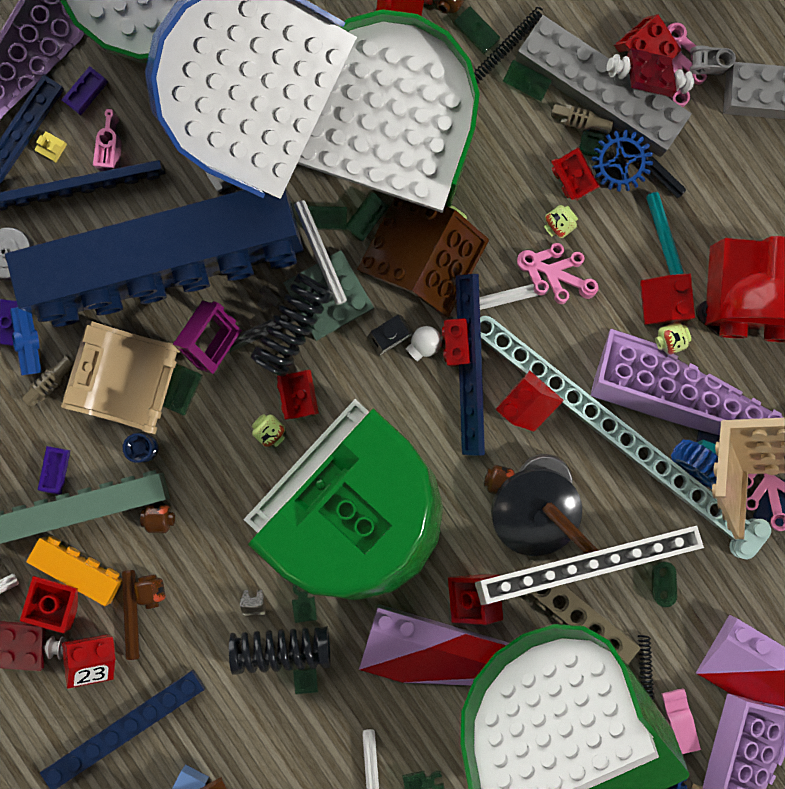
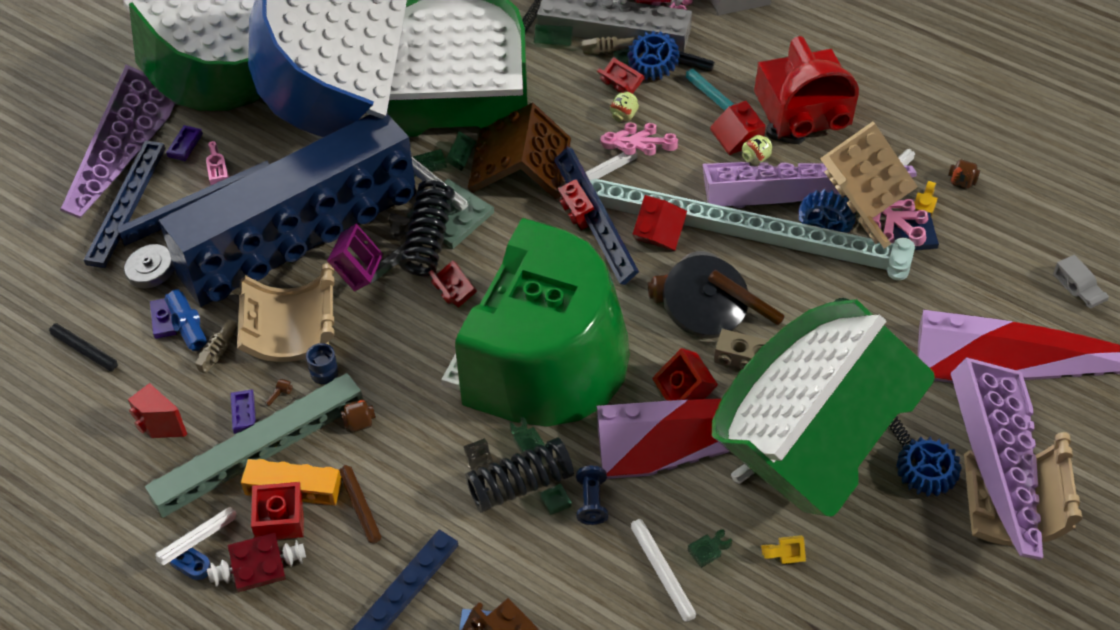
camera: 20 degrees left, 35 degrees down
light yellow tile [35,131,67,163] -> none
red slope [62,634,116,689] -> none
reddish brown head [134,574,166,609] -> none
clear green plate [163,363,203,416] -> none
yellowish green head [251,414,285,447] -> none
black torso [367,315,414,357] -> none
white piece [406,326,442,362] -> none
white brick [475,526,704,605] -> none
bright pink piece [661,688,701,754] -> none
none -> reddish brown hand [265,379,293,406]
none -> dark blue hose [576,466,608,525]

